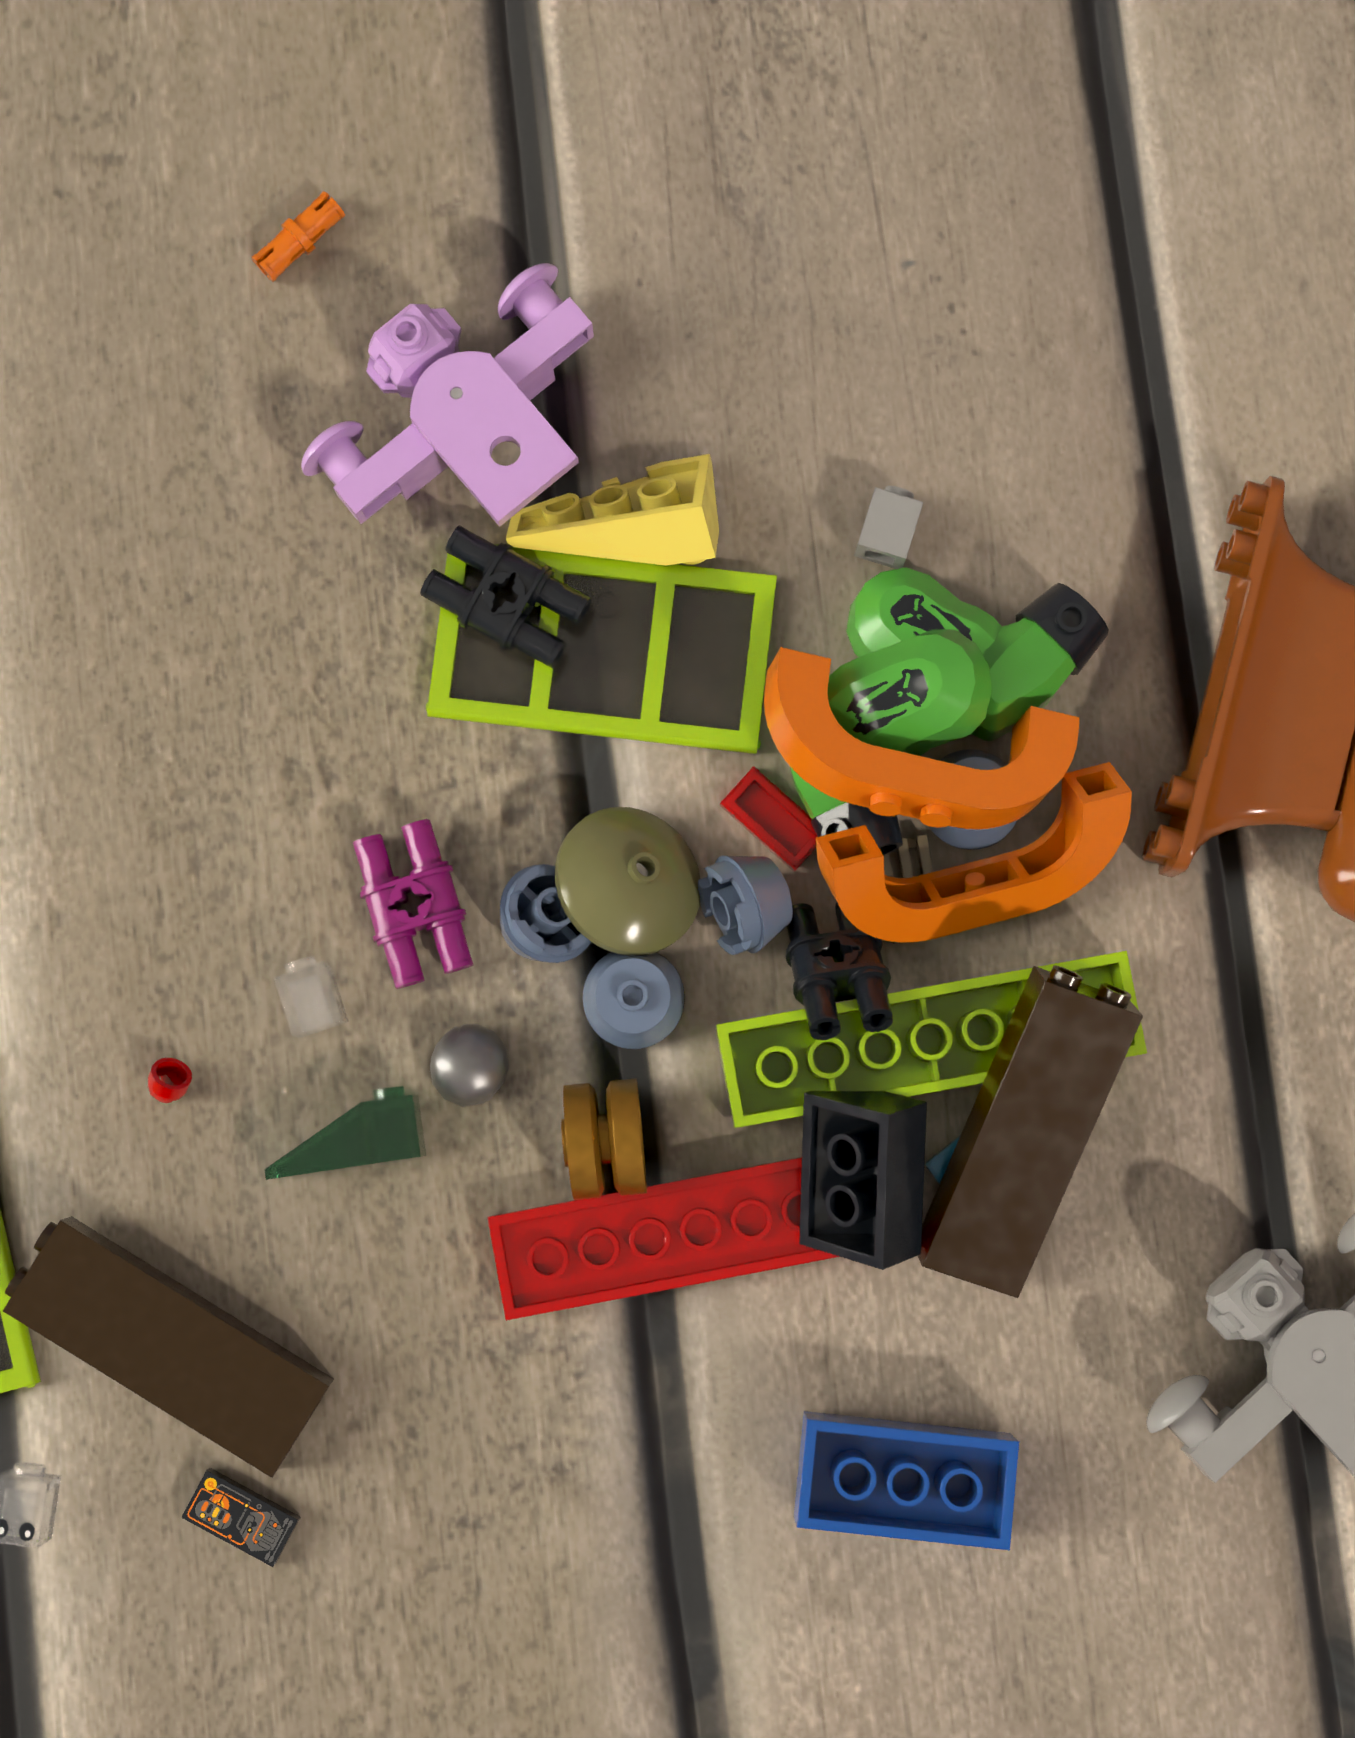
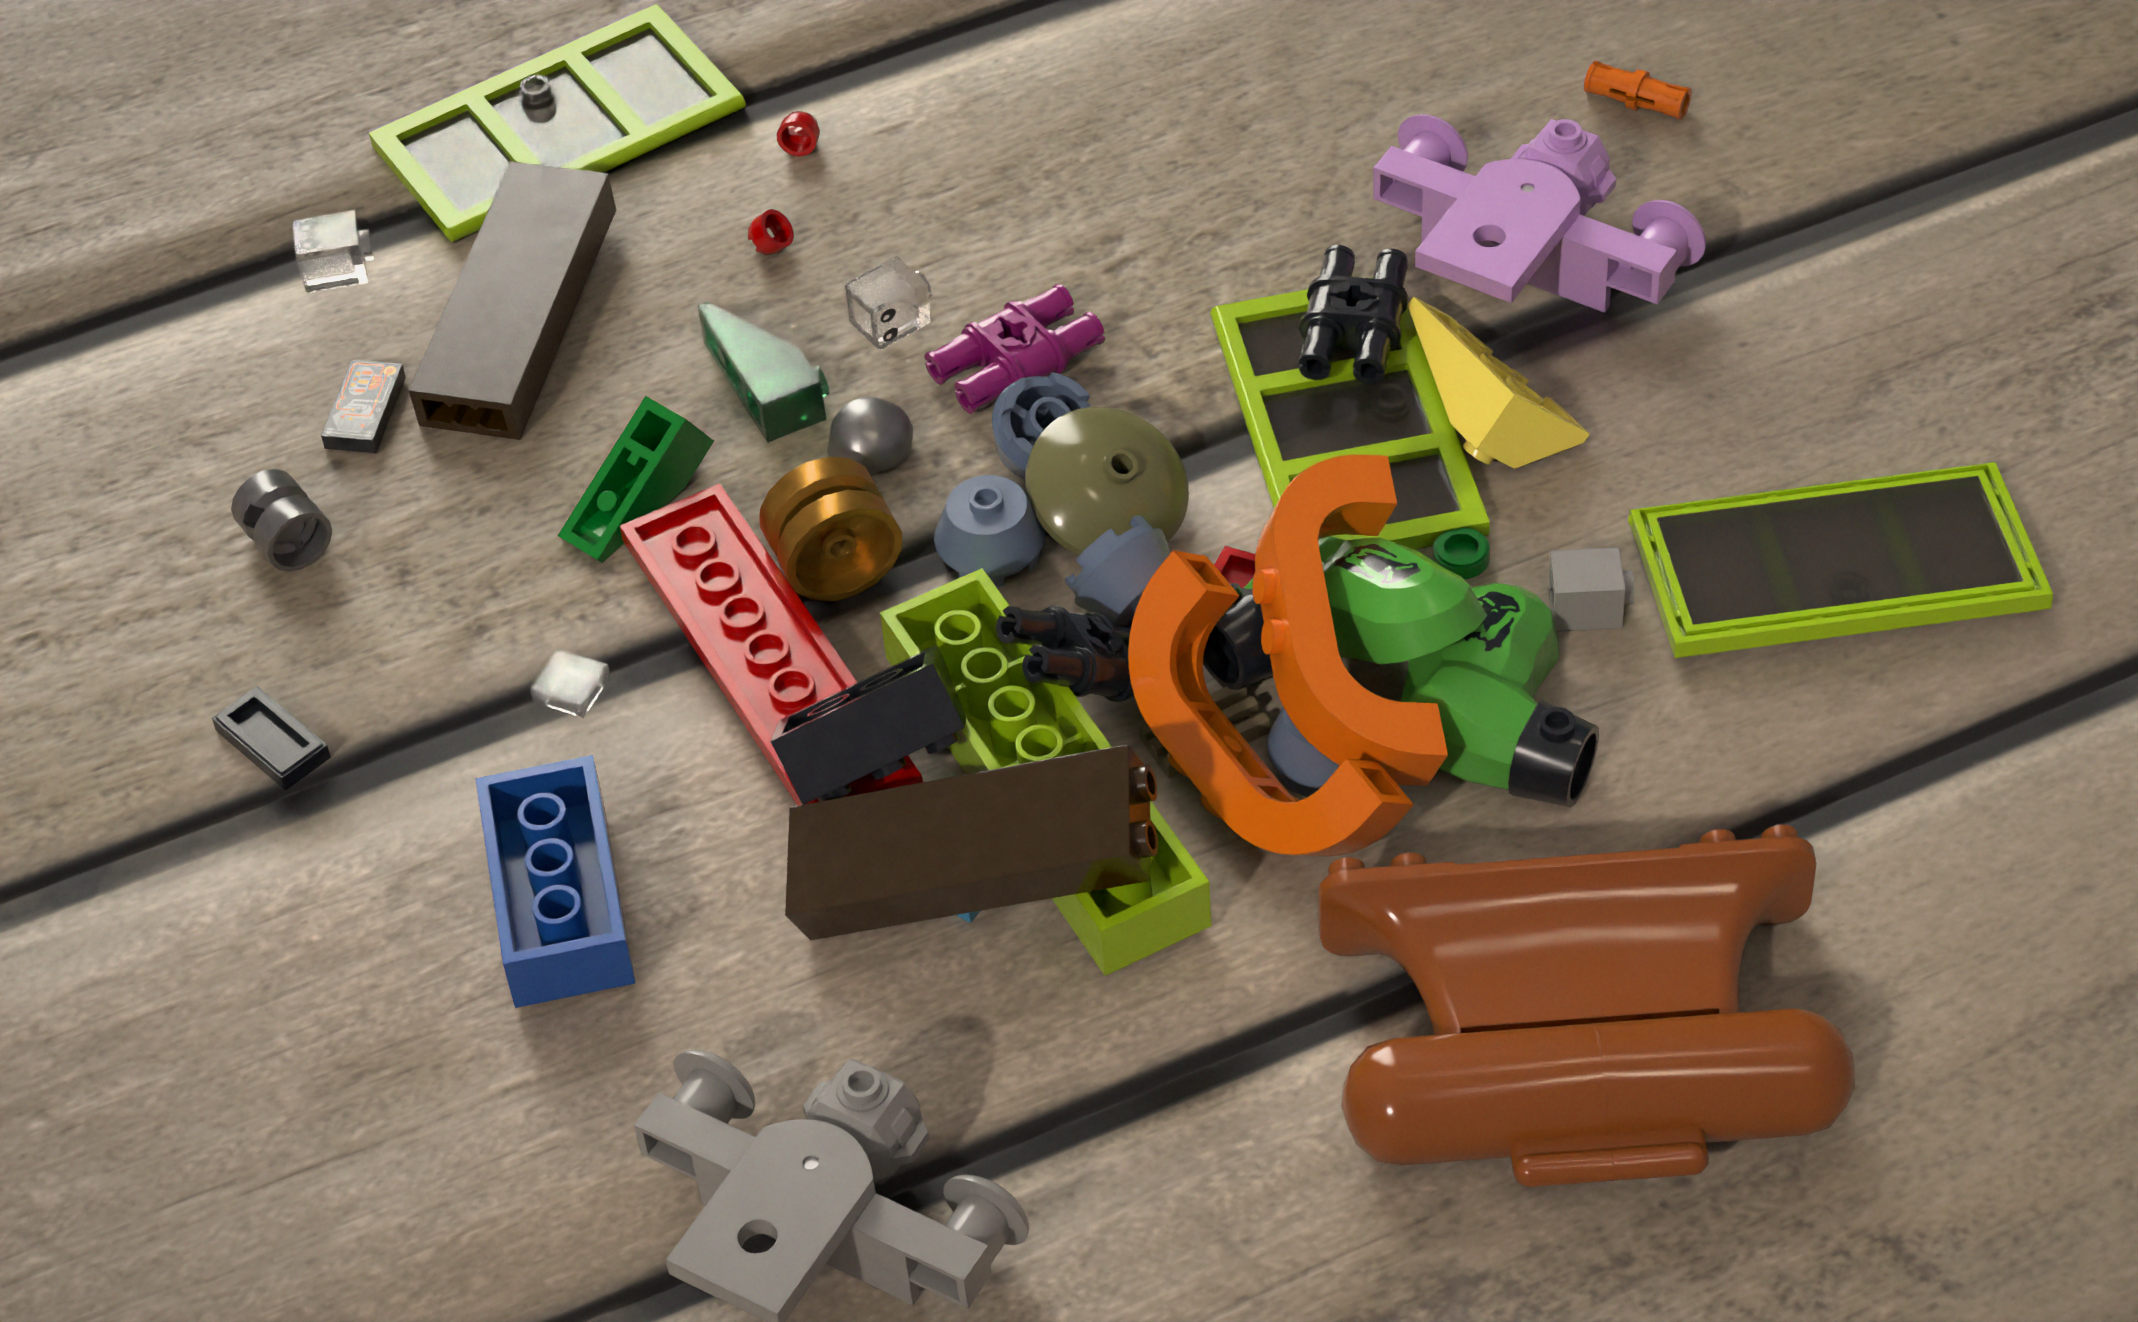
camera: 75 degrees right, 35 degrees down
none -> tile [212,686,331,791]
none -> flat silver wheel [231,469,332,572]
none -> clear tile [530,649,610,718]
none -> green slope [557,396,714,563]
none -> red hinge [777,111,820,156]
none -> green tile [1433,528,1490,579]
none -> clear smoke door [1628,462,2053,658]

